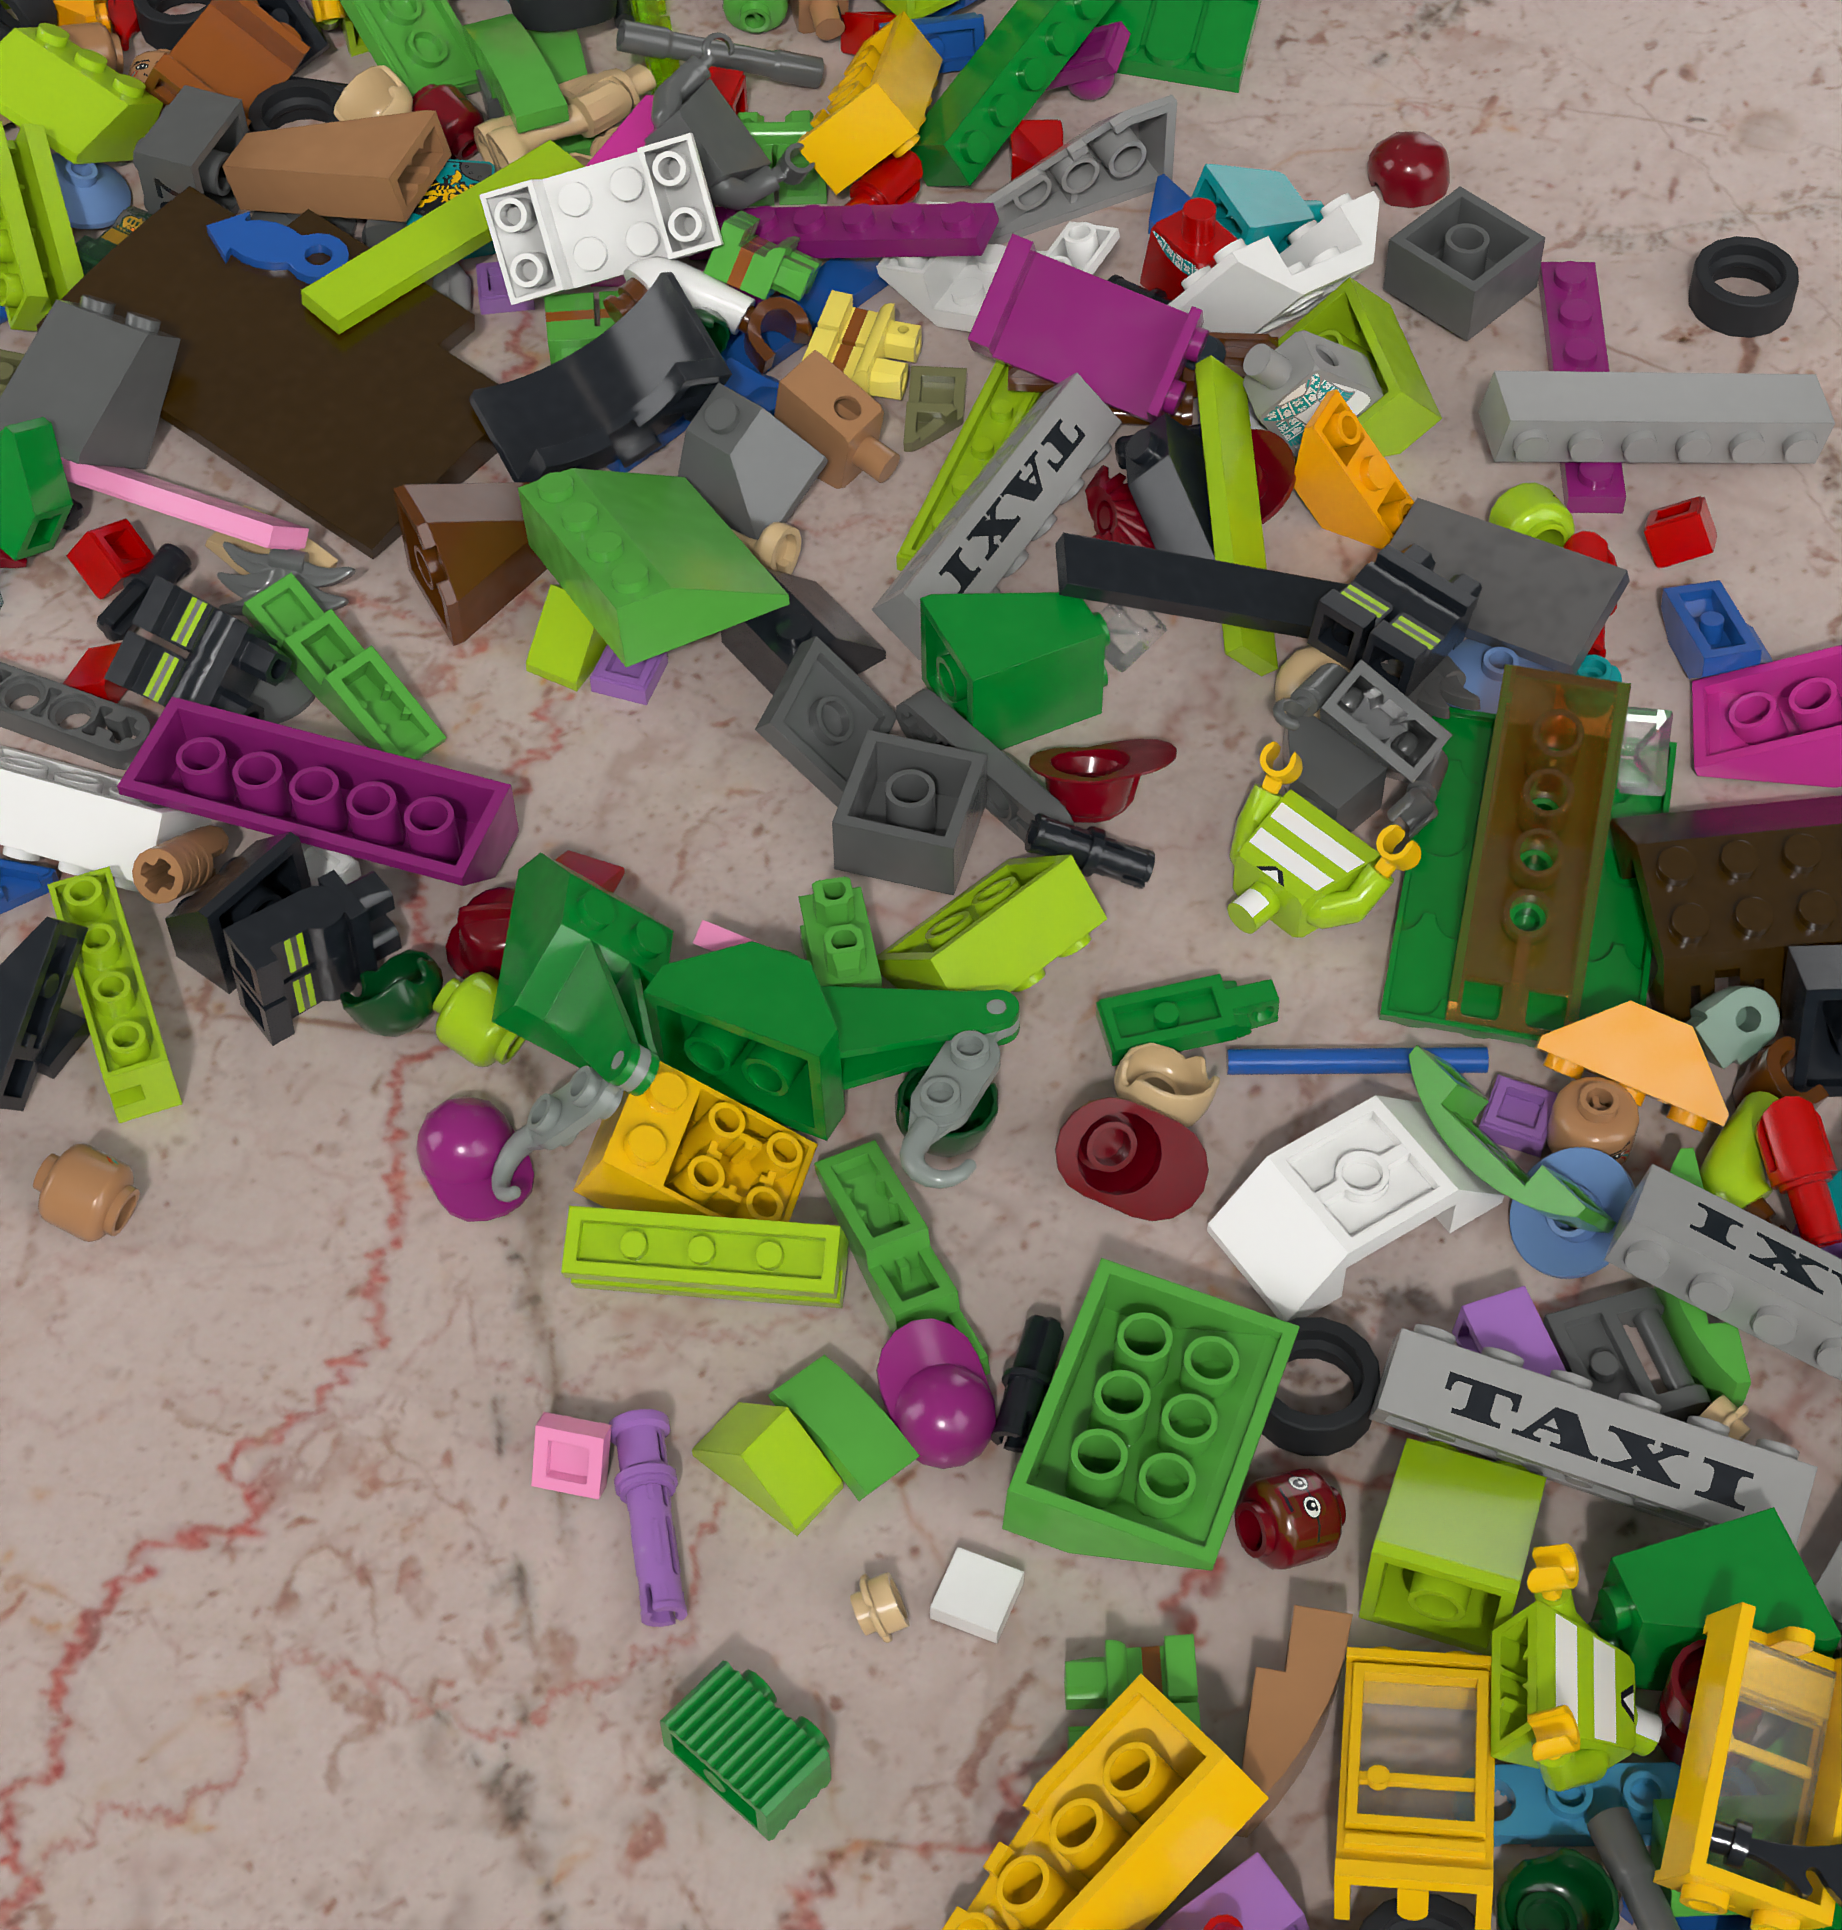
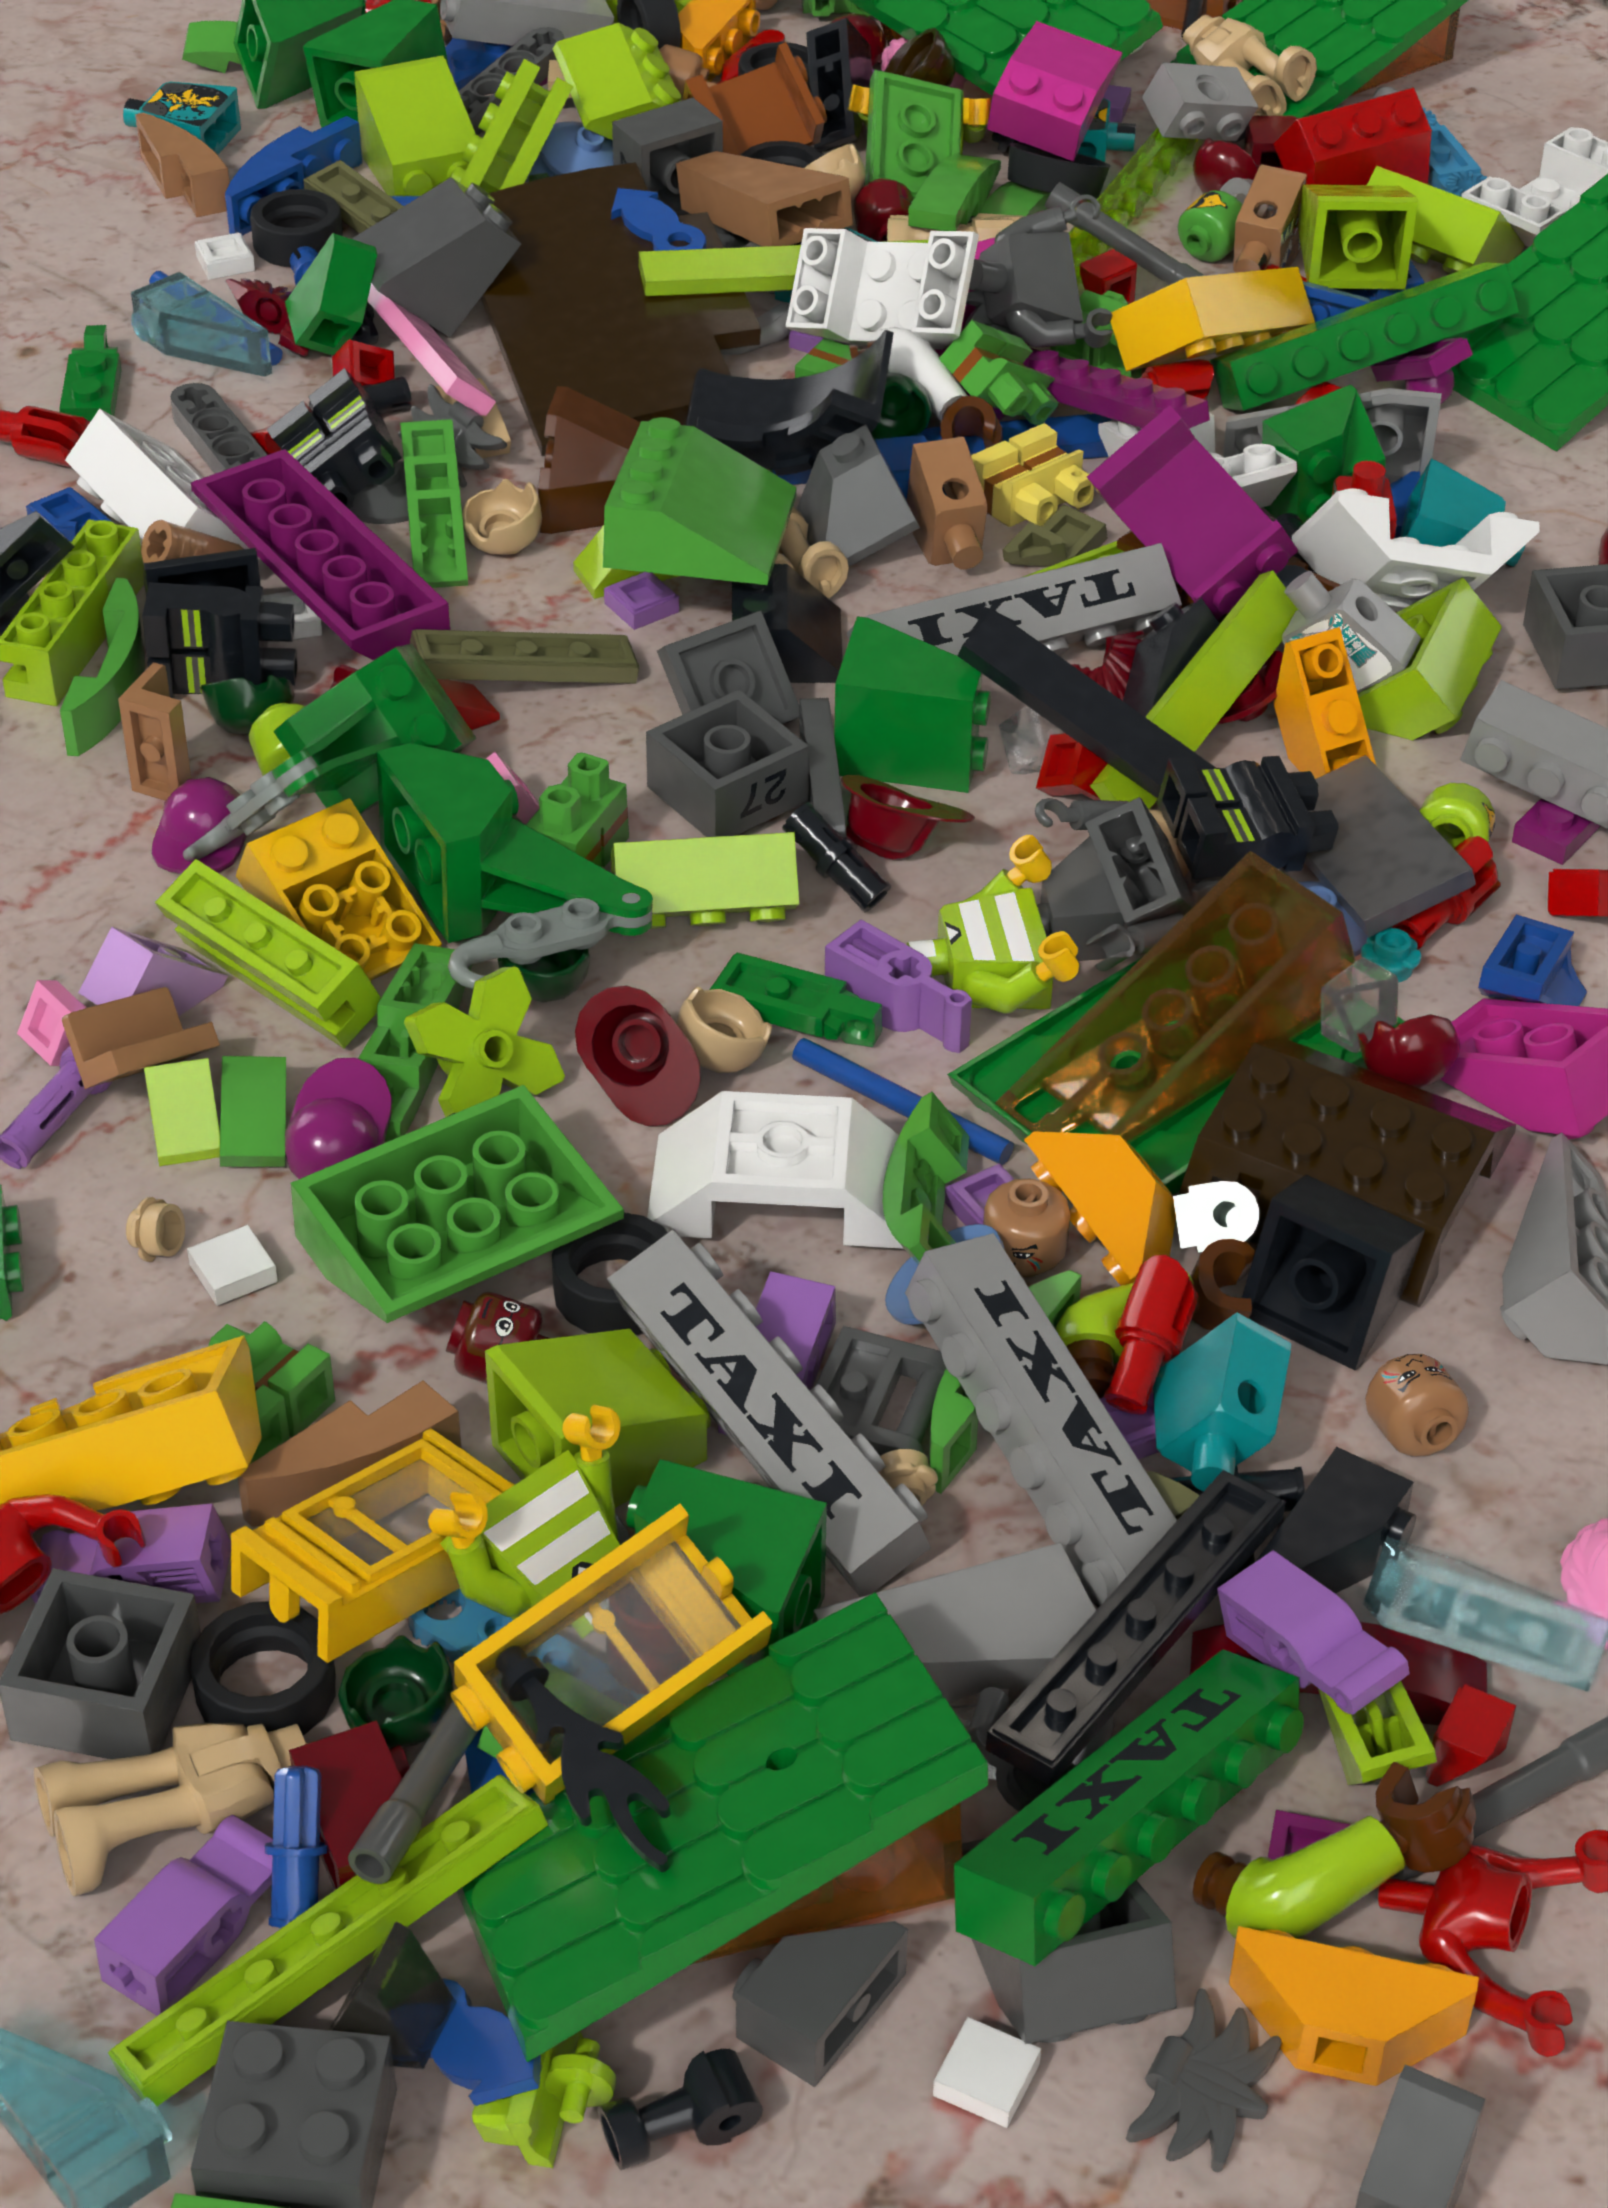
camera: 35 degrees right, 10 degrees down
none -> bright green slope [60,578,145,756]
none -> medium nougat panel [62,987,220,1089]
none -> lavender slope [78,927,228,1016]
none -> medium nougat panel [118,663,192,801]
none -> lime plant [404,967,565,1117]
none -> olive tile [410,629,639,684]
none -> tan hair [462,479,542,555]
none -> medium lavender piece [825,919,972,1053]
none -> red panel [1036,733,1108,800]
none -> green slope [1262,384,1386,524]
none -> dark red hair [1357,1014,1460,1088]

